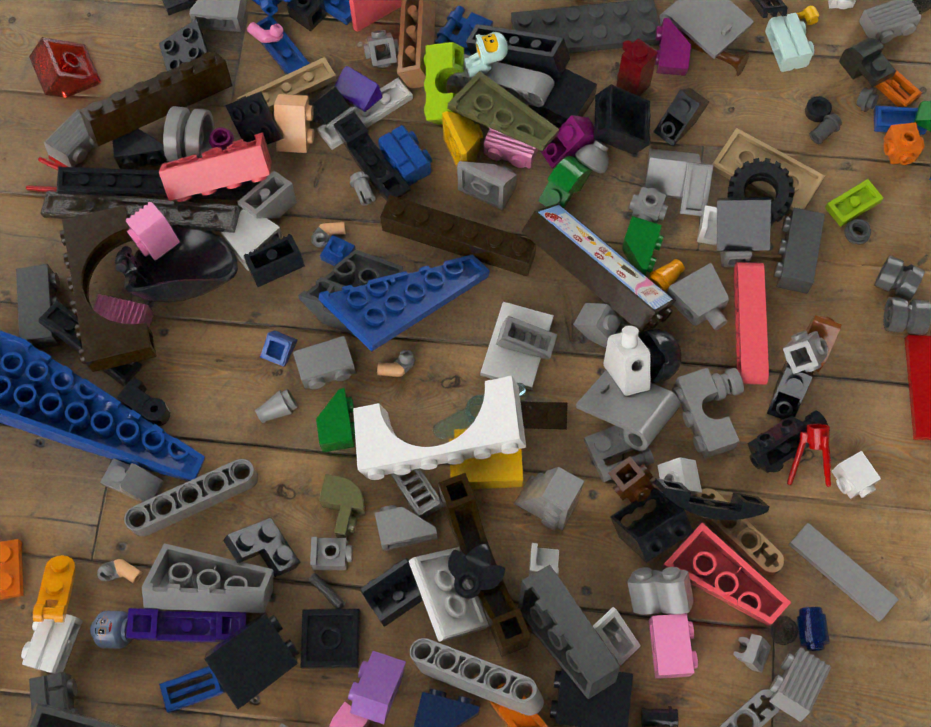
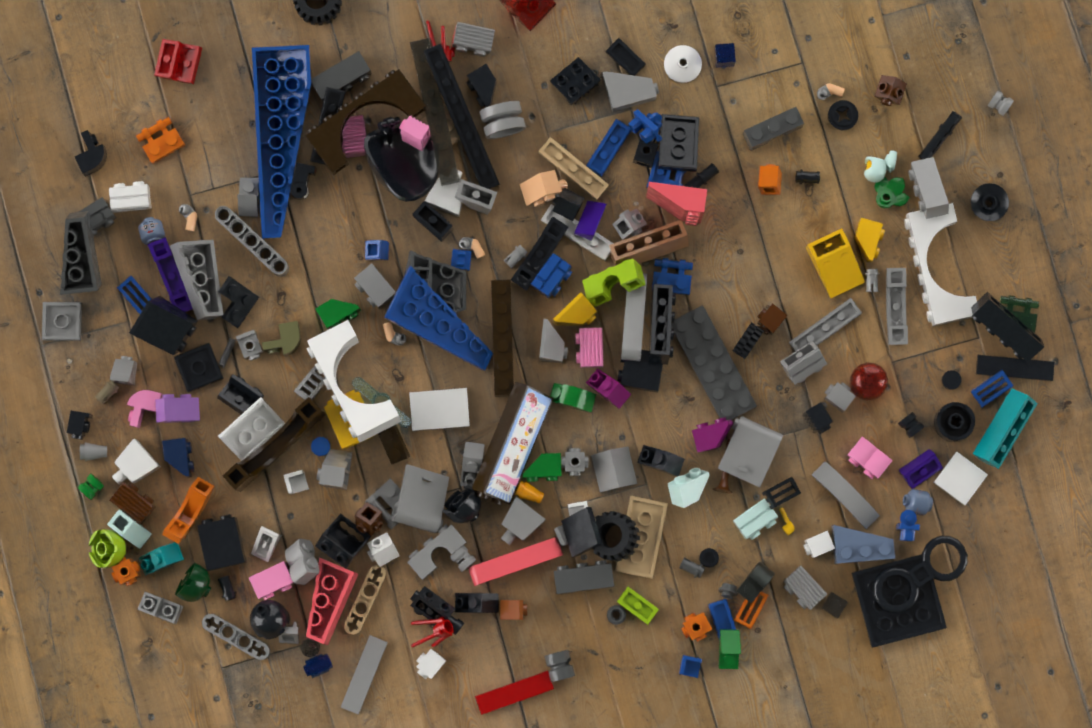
camera: 70 degrees right, 15 degrees up
light orange plate [33,555,76,623] -> none
dark brown brick [79,51,233,146] -> none
coral wedge [159,132,272,202] -> none
magenta cone [209,127,234,150] -> none
black hinge [225,91,284,144] -> none
bright pink arm [247,22,283,43] -> none
light grey cone [255,389,298,423] -> none
light grey slope [375,505,438,551] -> none
light grey beam [409,638,544,716] -> none
olive wing [447,71,559,151] -> none
black plate [448,544,505,599] -> none
light aqua piece [464,32,508,77] -> none
light grey slope [496,316,557,360] -> none
dark grey wedge [518,565,620,699] -> none
light grey brick [575,140,609,174] -> none
black piece [594,84,651,155] -> none
white torso [603,326,650,396] -> none
dark red brick [616,38,658,97] -> none
black slope [654,478,770,520] -> none
light grey tile [680,162,713,216] -> none
light grey brick [769,648,831,722] -> none
light grey brick [783,330,828,374] -> none
dark grey wheel [874,255,925,301] -> none
none -> black cylinder [250,600,290,640]
none -> blue tile [311,437,331,456]
none -> light aqua slope [667,468,710,508]

